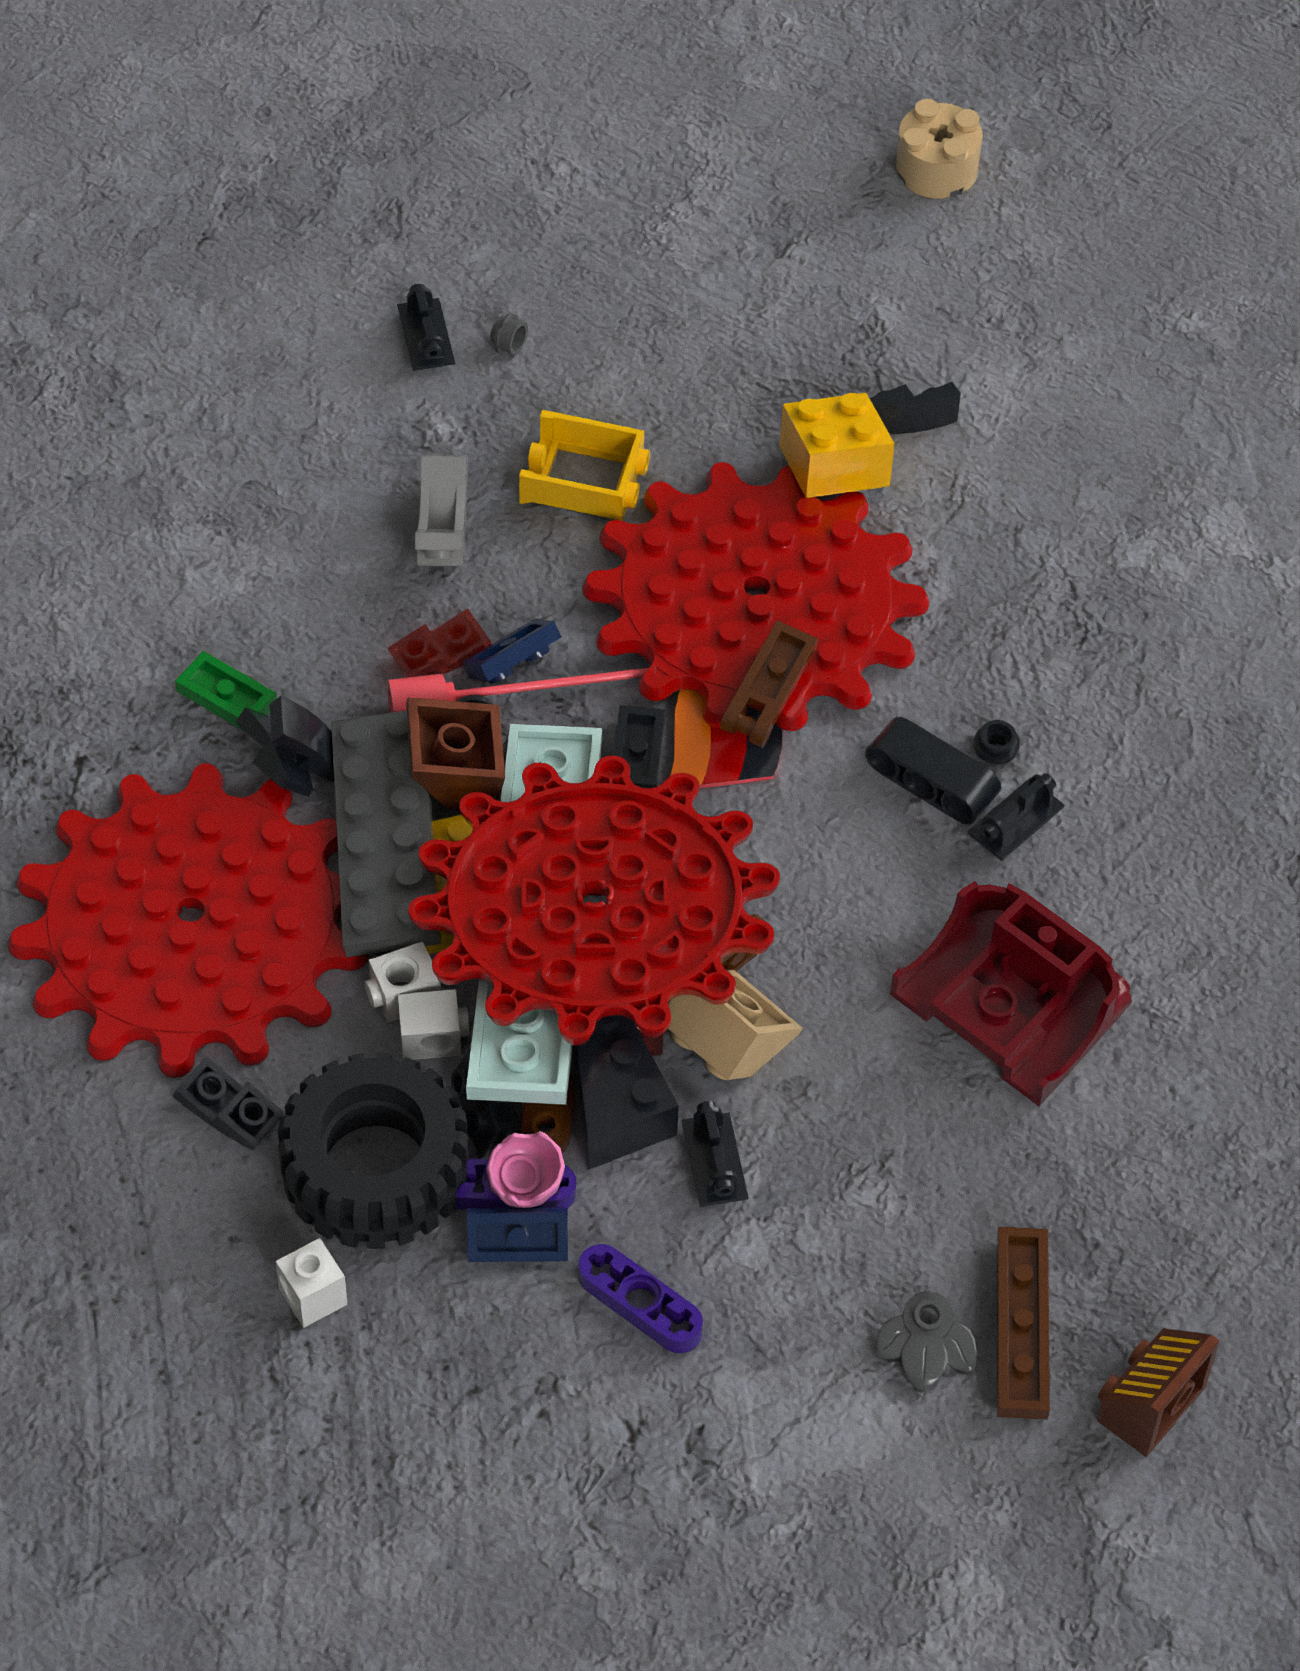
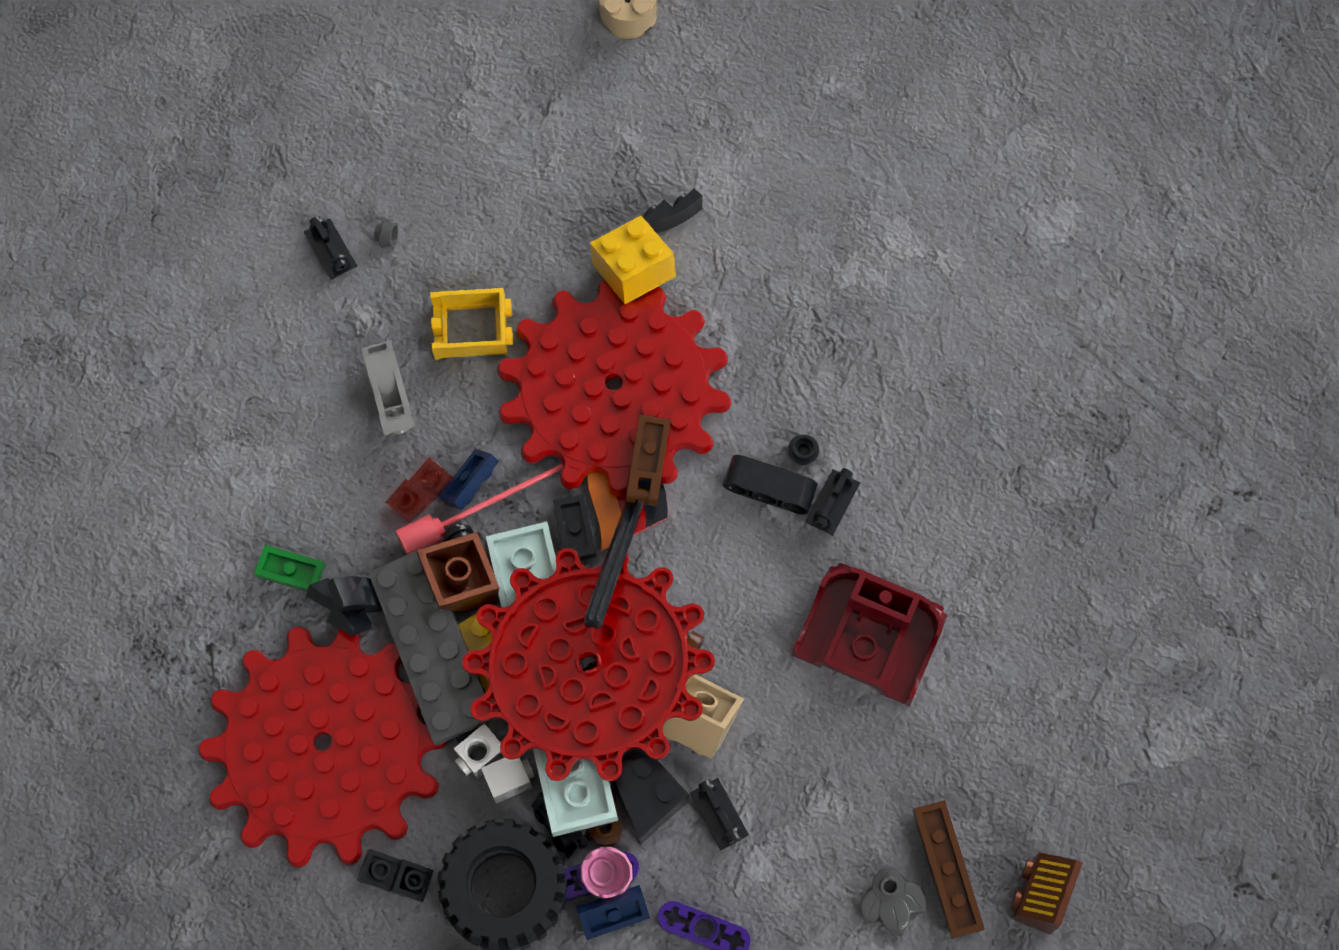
camera: 15 degrees left, 15 degrees up
none -> black axle [584,500,643,629]

